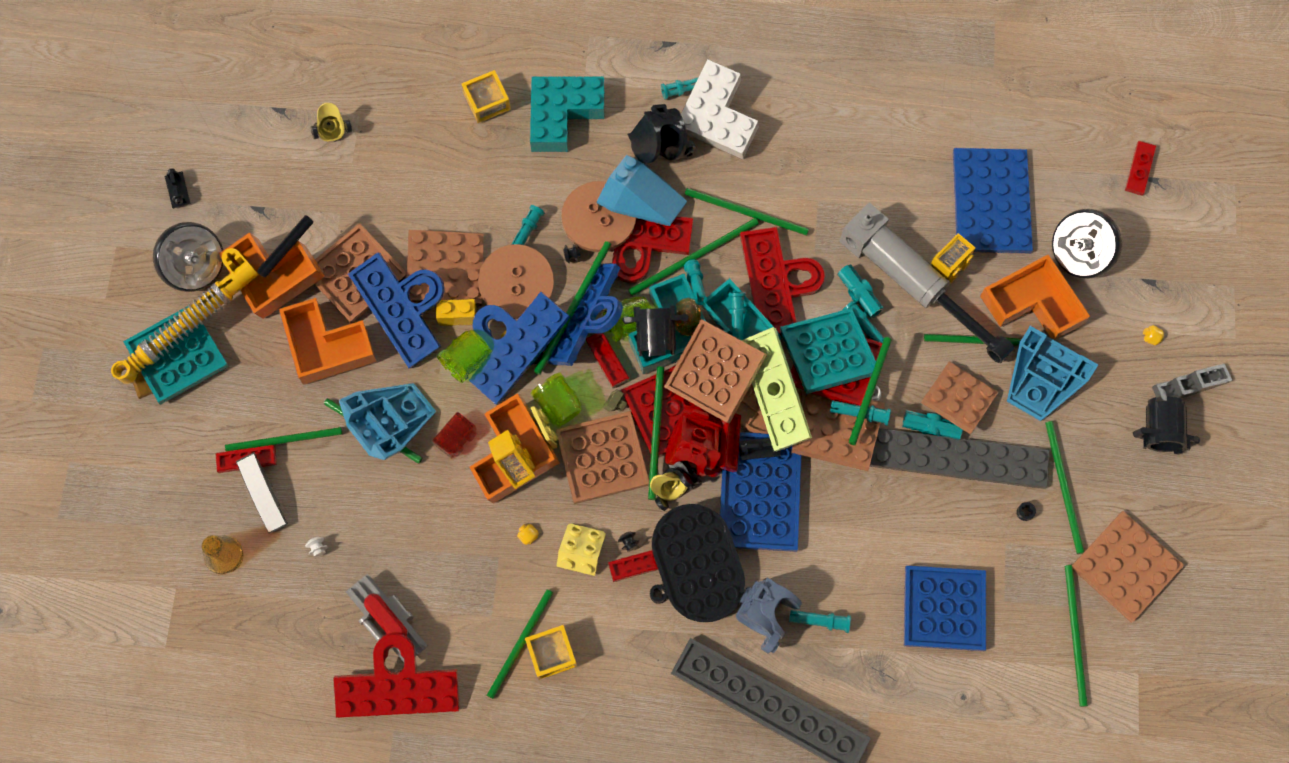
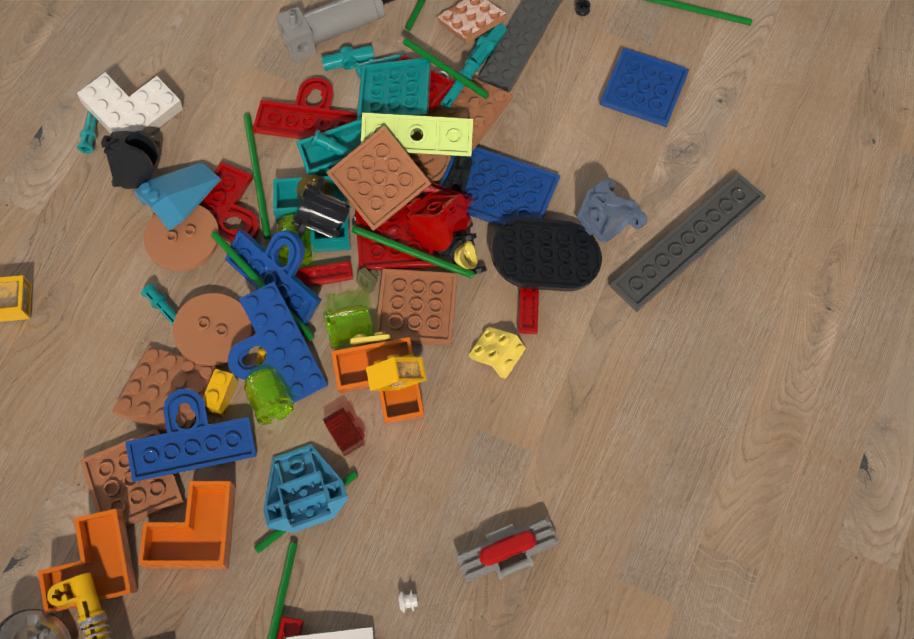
camera: 70 degrees left, 5 degrees down
black axle [257,215,314,277] -> none
red plate [333,633,459,718] -> none
green piece [486,589,553,699] -> none
yellow piece [517,524,539,545] -> none
piece [525,625,577,680] -> none
teal piece [530,76,605,152] -> none
black wheel [563,243,581,263] -> none
black wheel [618,531,640,552] -> none
black bush [650,584,667,604] -> none
teal pin [684,259,707,305] -> none
green piece [685,188,809,236] -> none
teal pin [789,609,851,633] -> none

